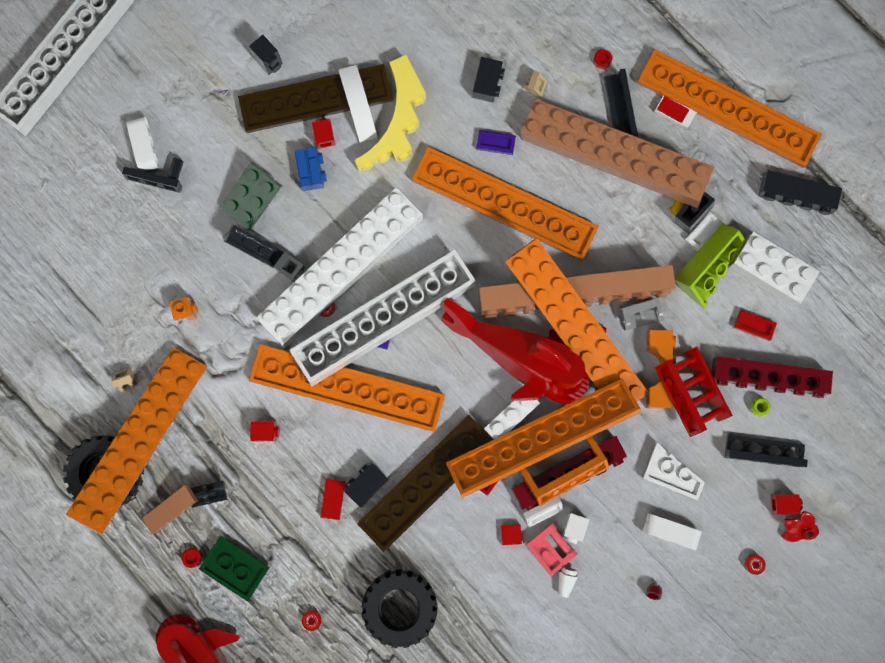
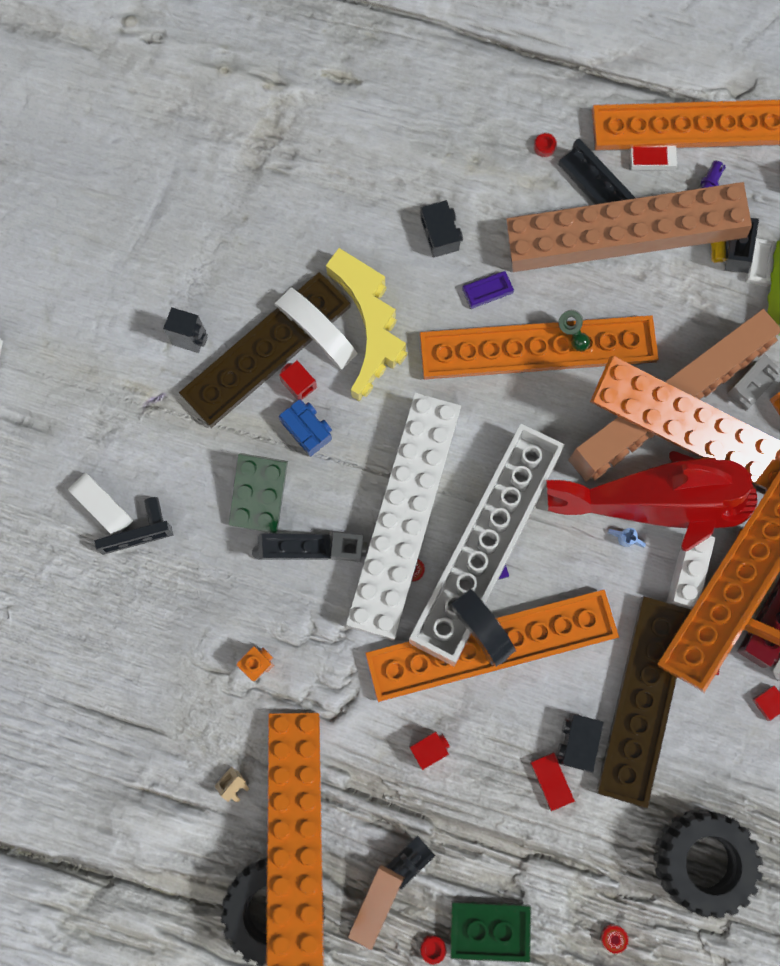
camera: 30 degrees left, 5 degrees down
tan tile [523,71,547,97] -> none
none -> black arch [451,589,516,667]
none -> dark green plate [559,310,590,352]
none -> light blue piece [608,528,646,548]
none -> dark purple pin [700,161,726,188]

